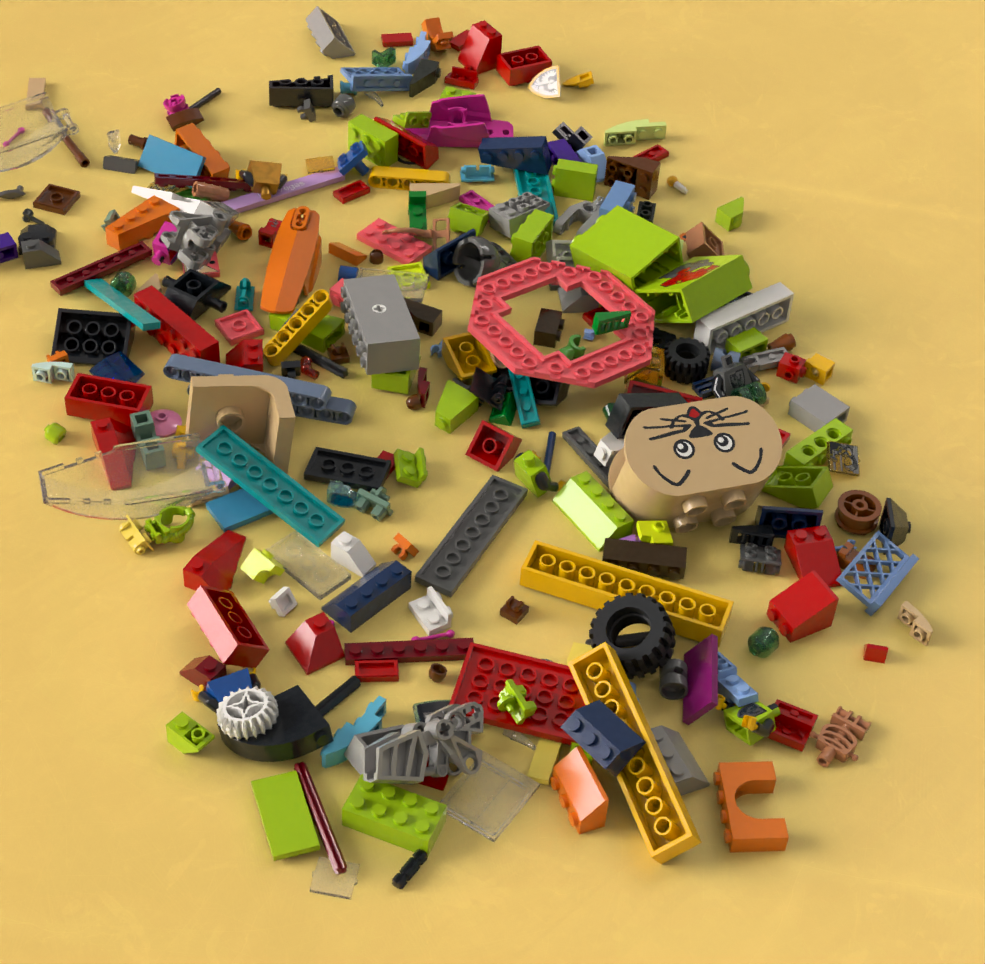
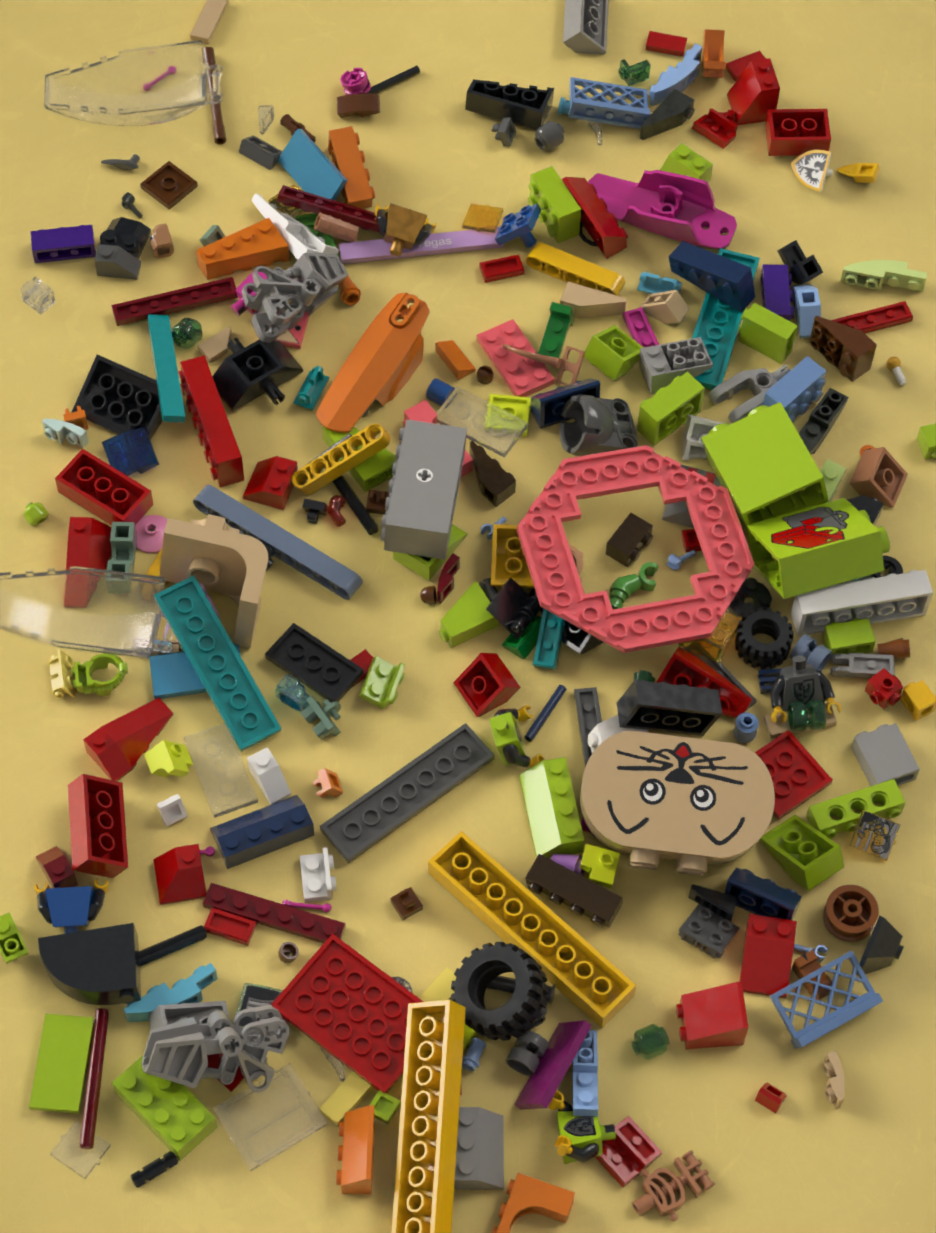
camera: 25 degrees right, 15 degrees up
sand blue beam [163,354,332,411] -> none
coral tile [214,309,264,346] -> none
white gear [216,686,279,740] -> none
red leg [258,218,282,248] -> none
lime bracket [392,111,432,128] -> none
lime hips [497,679,537,725] -> none
dark blue slope [561,700,646,777] -> none
green slope [592,311,631,335] -> none
none -> medium nougat rock [149,223,174,258]
none -> tan slope [639,290,690,324]

